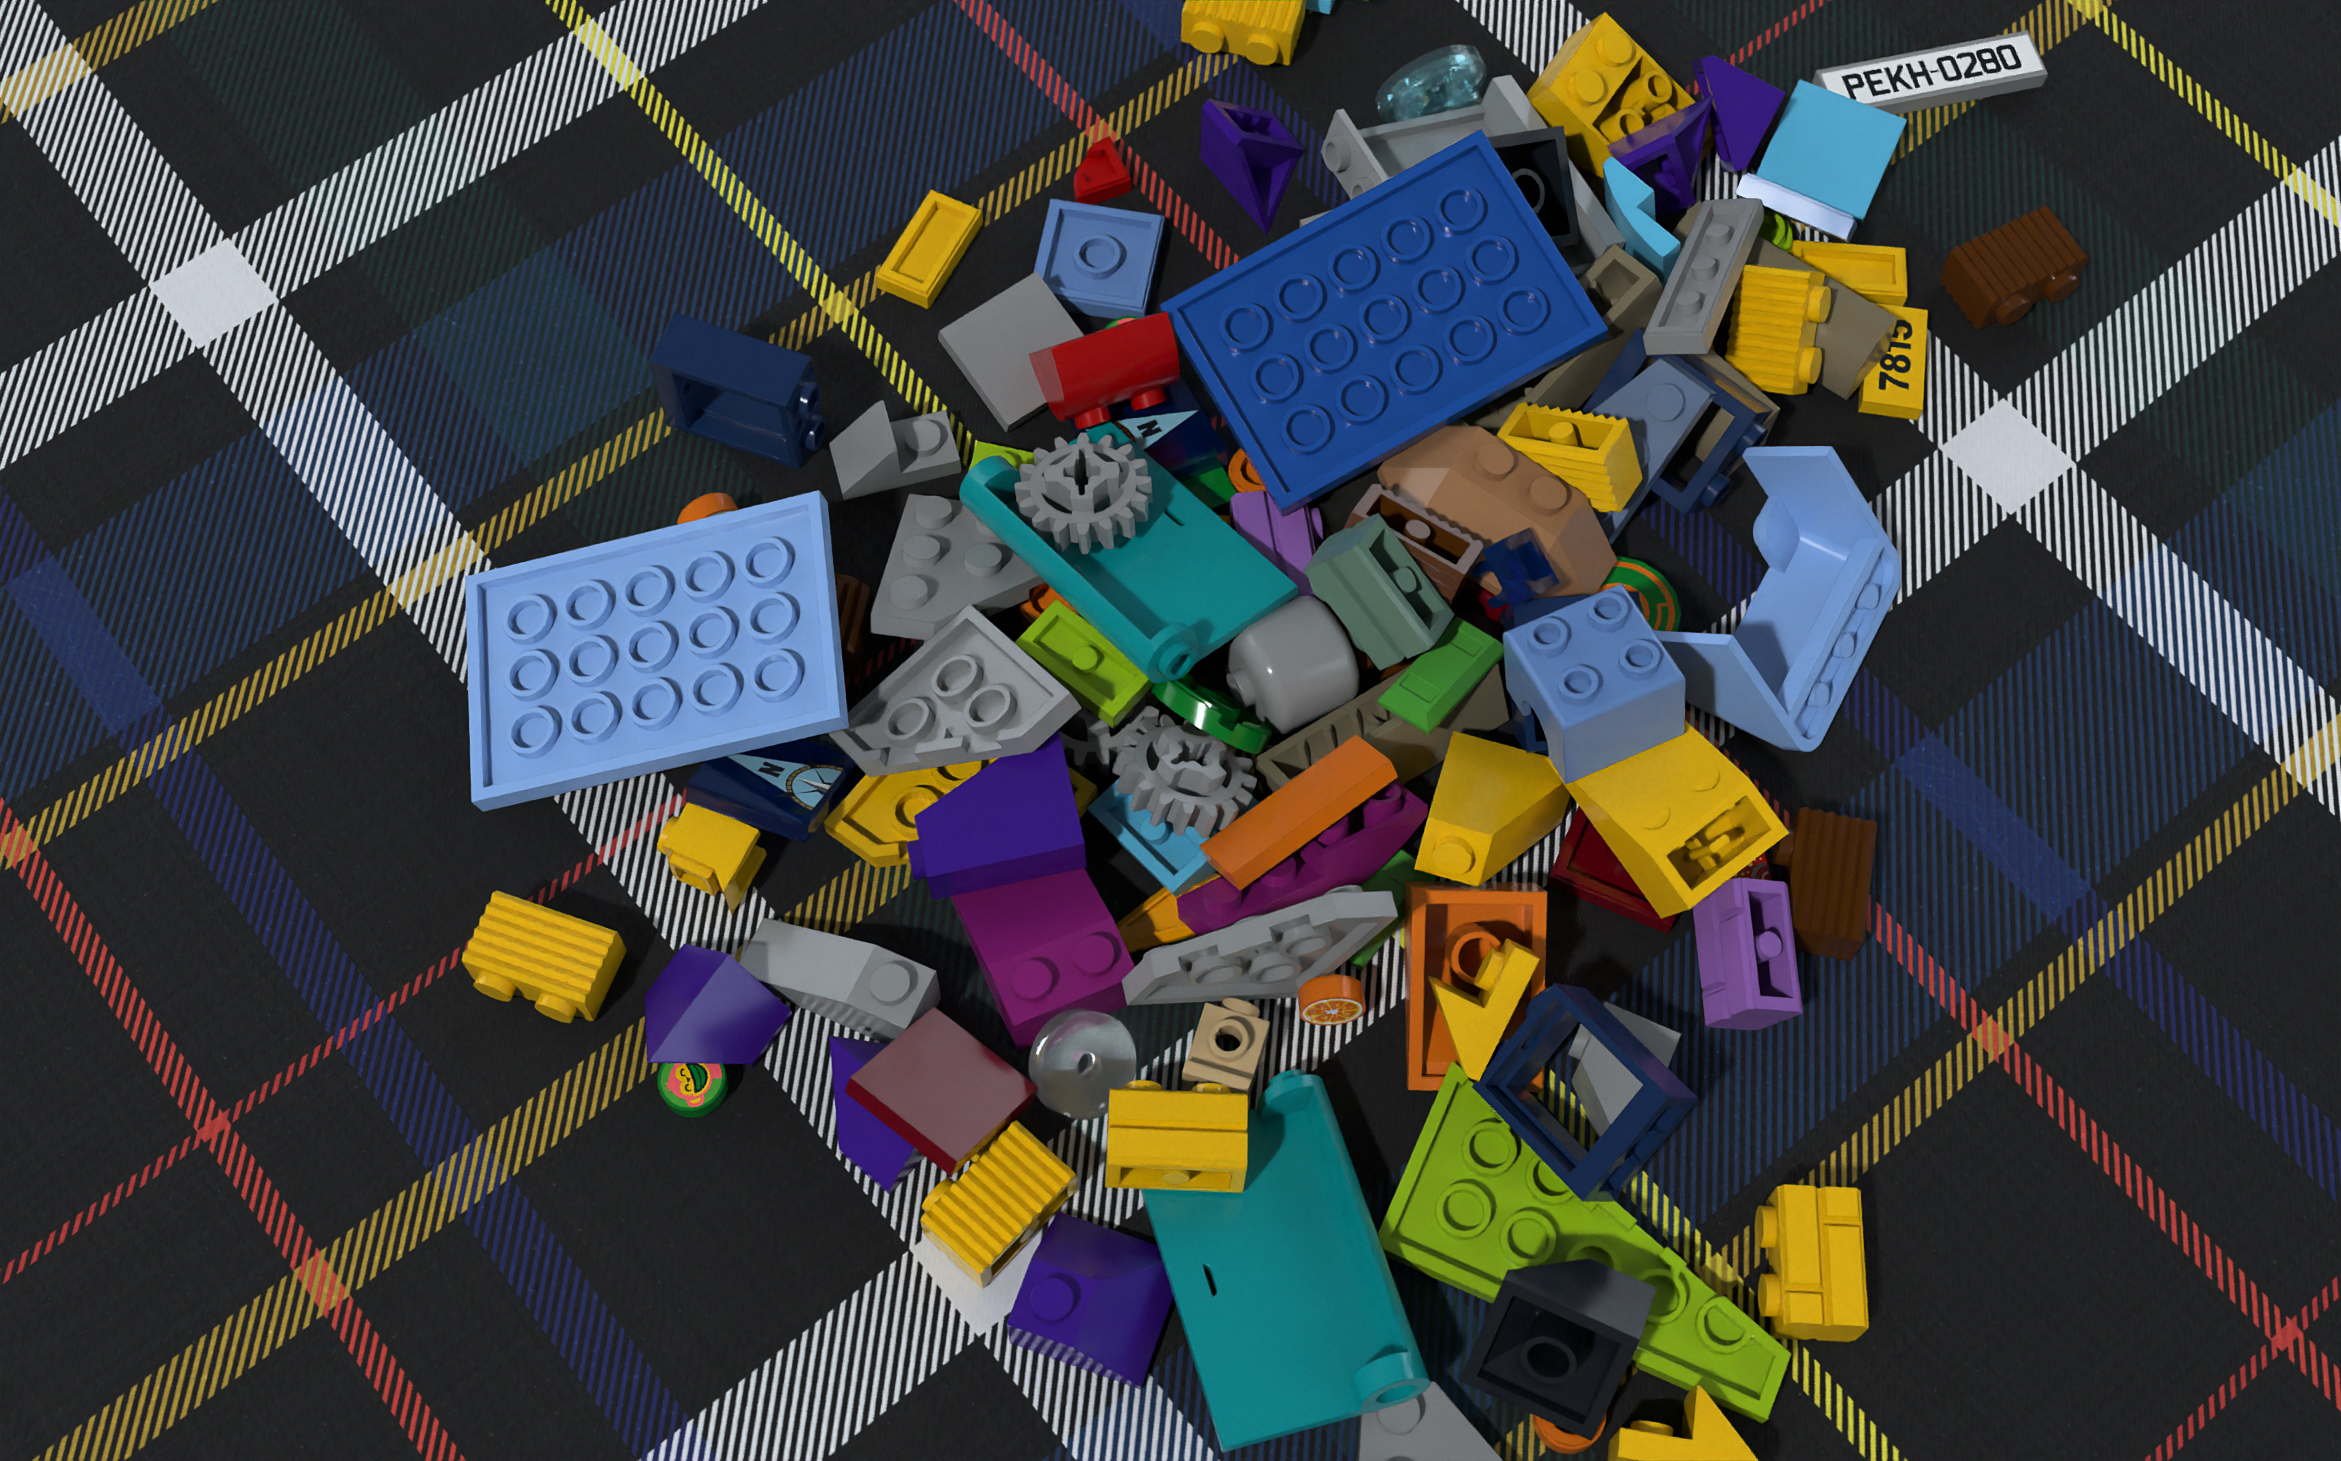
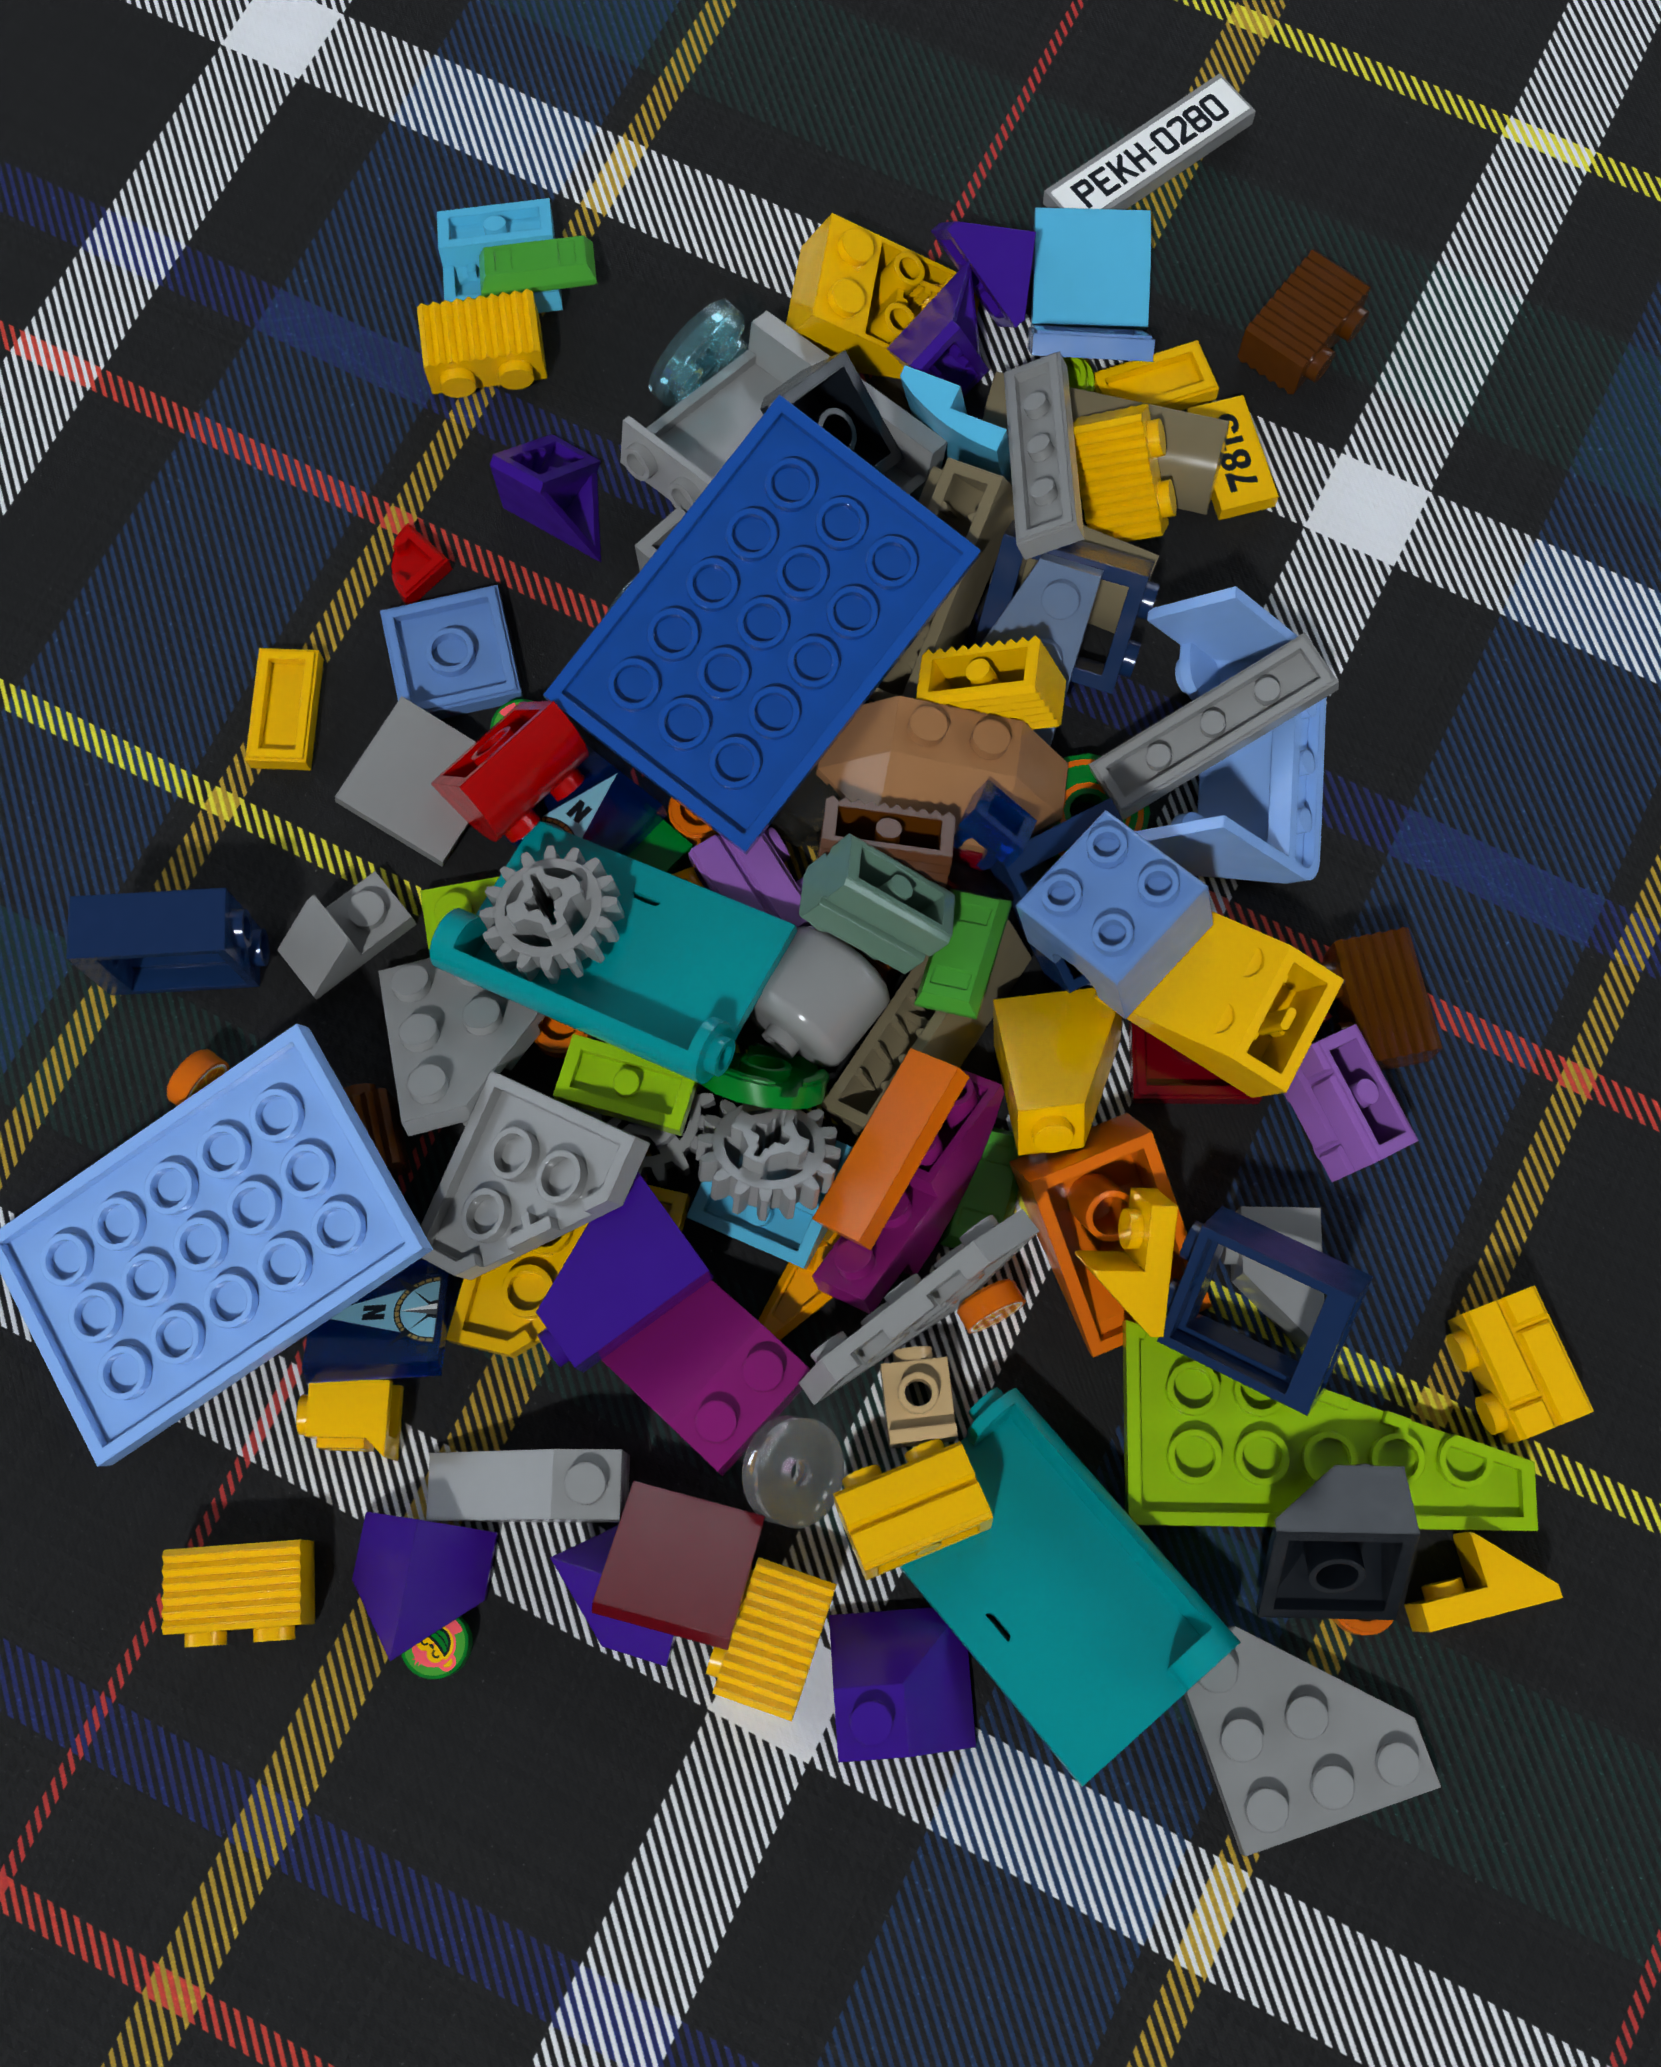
camera: 20 degrees left, 10 degrees up
none -> light grey tile [1089,633,1339,820]

